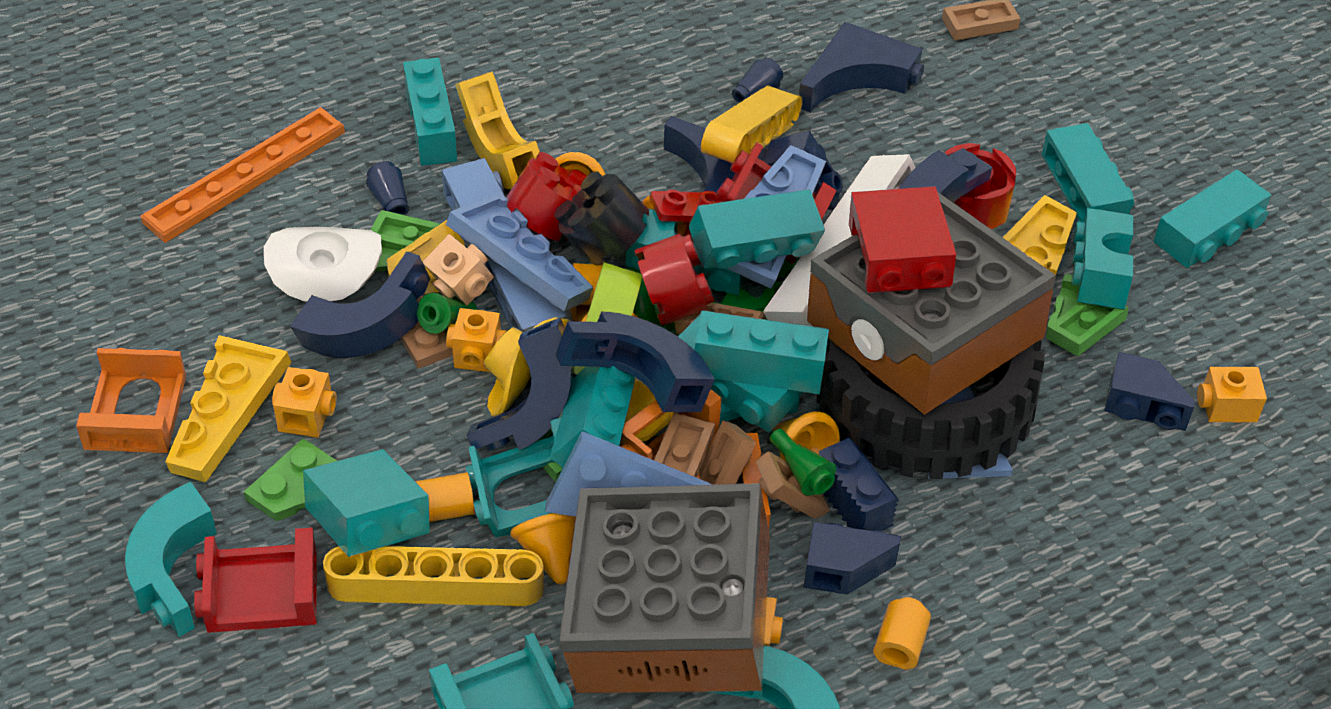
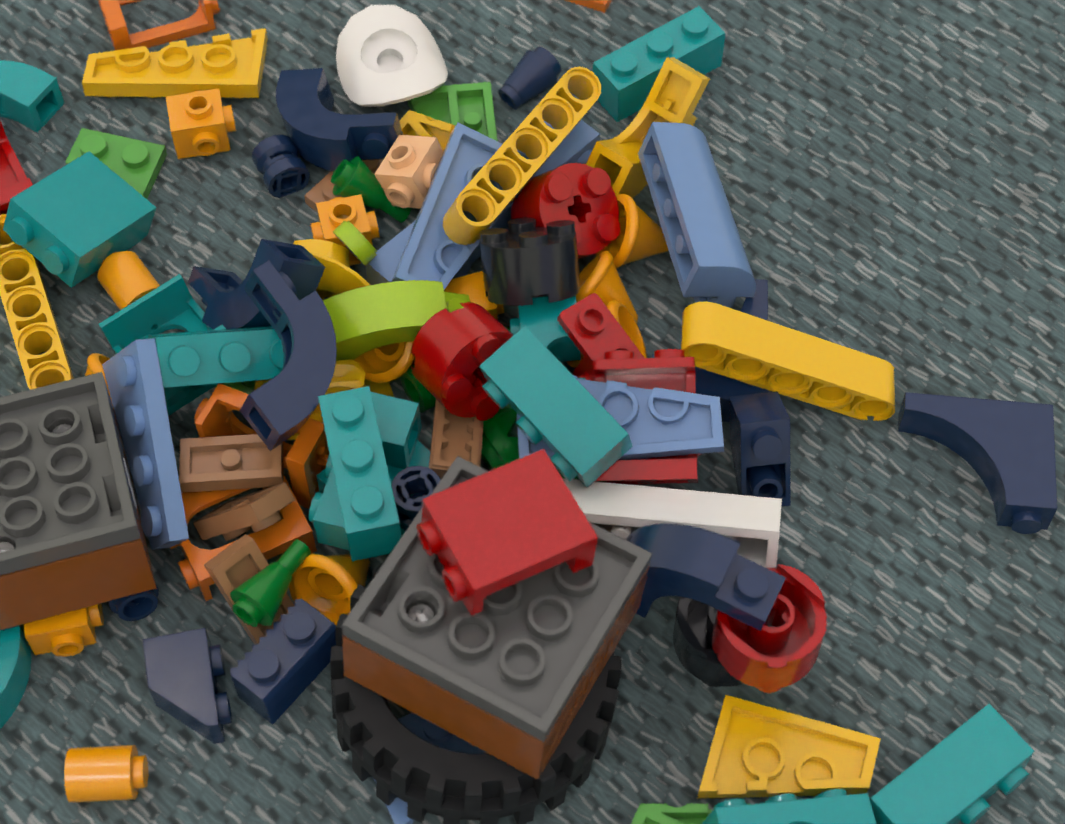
camera: 70 degrees right, 10 degrees up
dark blue cone [732,57,784,103] -> none
none -> dark blue wheel [252,135,310,198]
none -> lime tile [333,220,377,266]
none -> yellow beam [443,67,601,245]
none -> medium blue brick [638,122,756,308]

